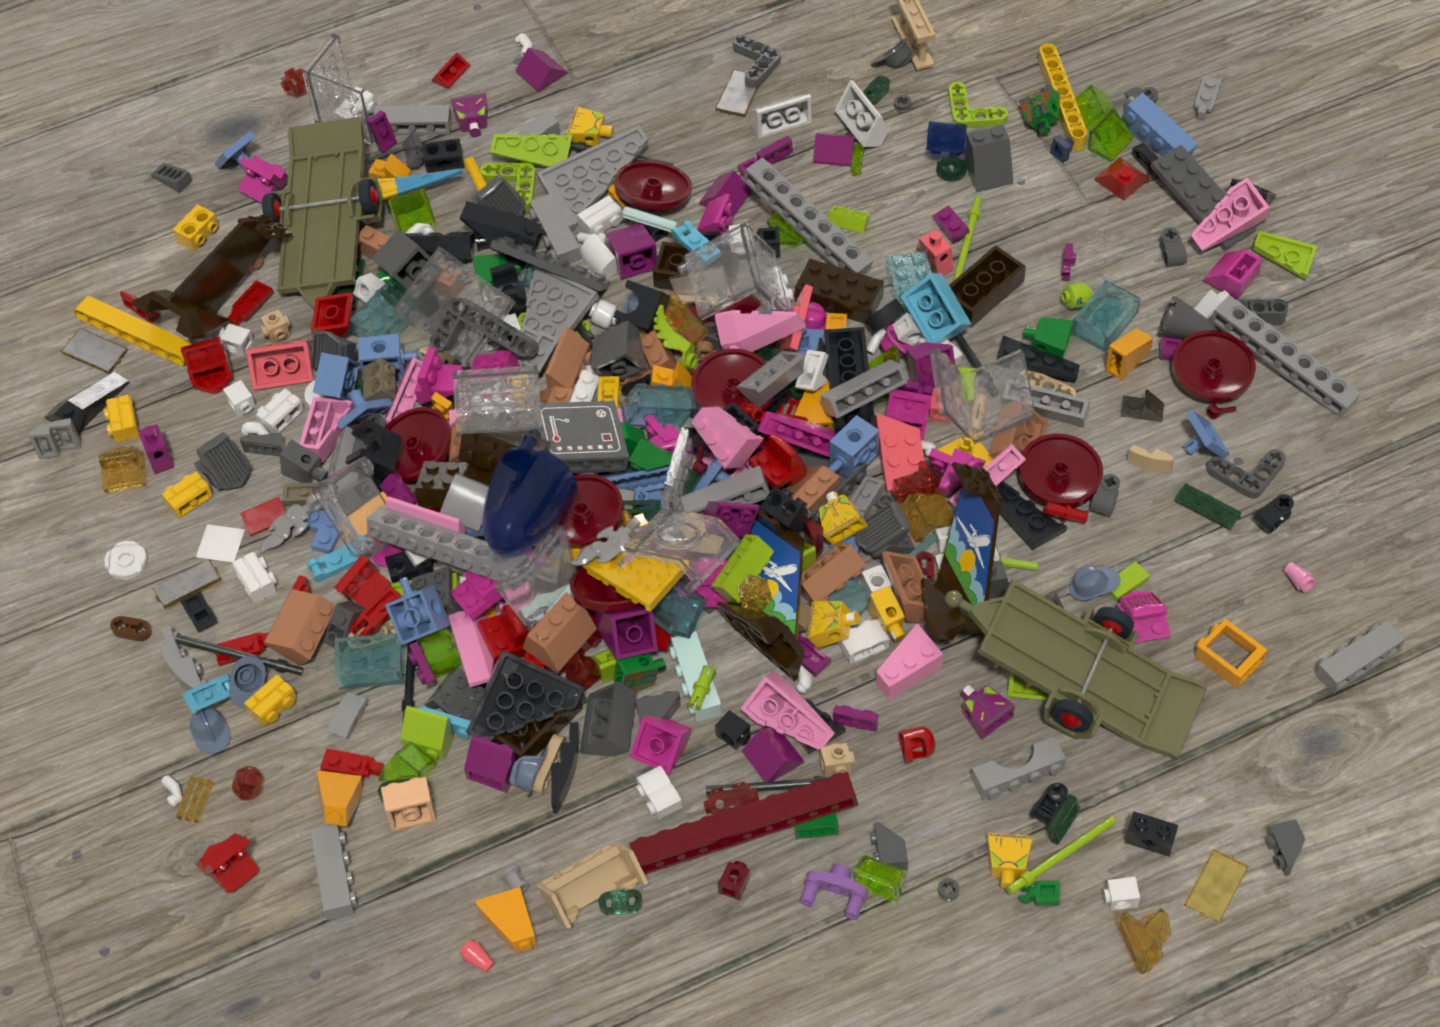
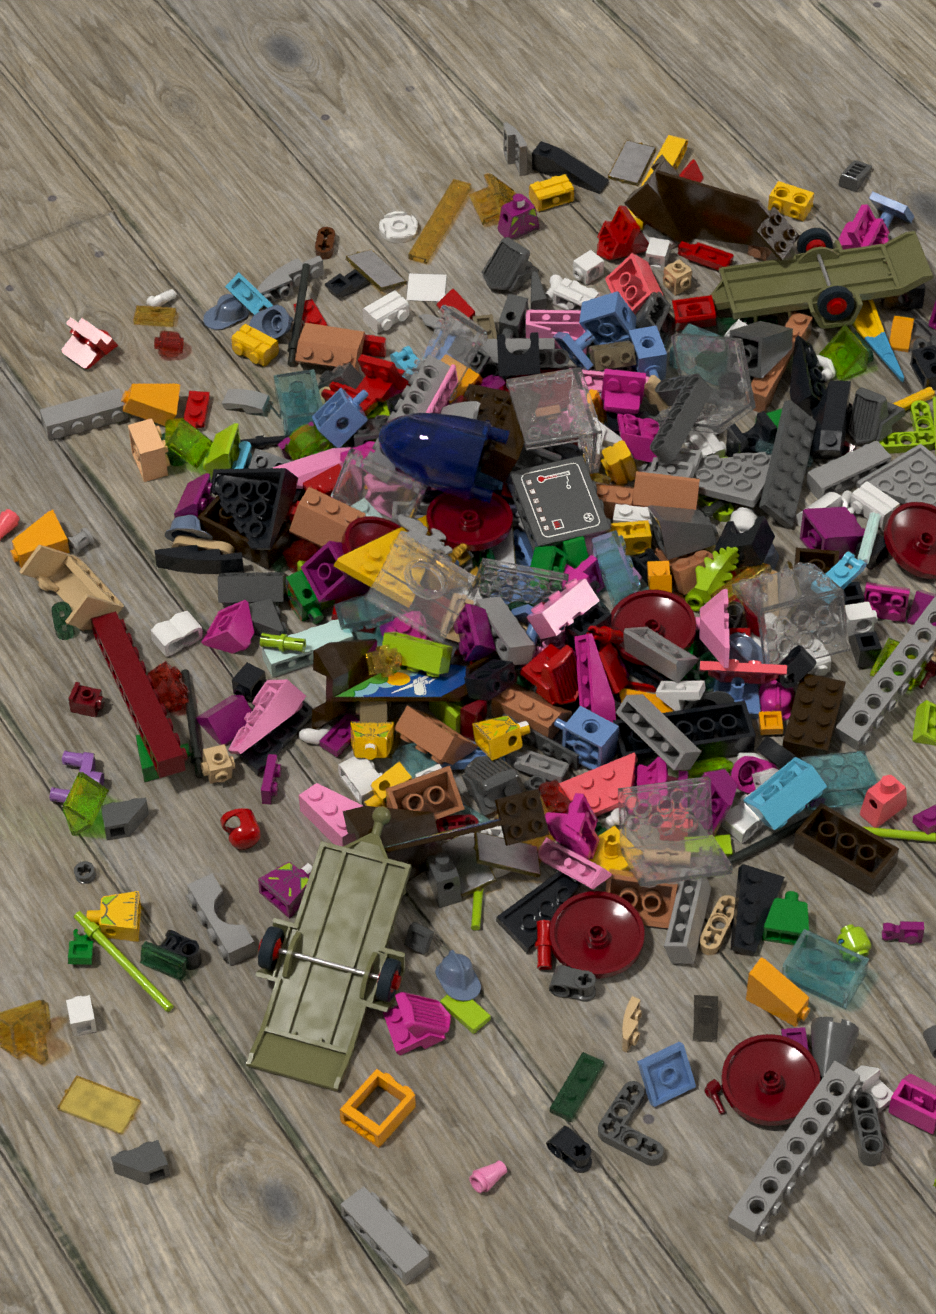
camera: 80 degrees right, 5 degrees down
yellow brick [161,471,213,519] -> none
black brick [1125,811,1179,857] -> none
none -> clear yellow tile [408,179,471,264]
none -> black piece [776,645,816,688]

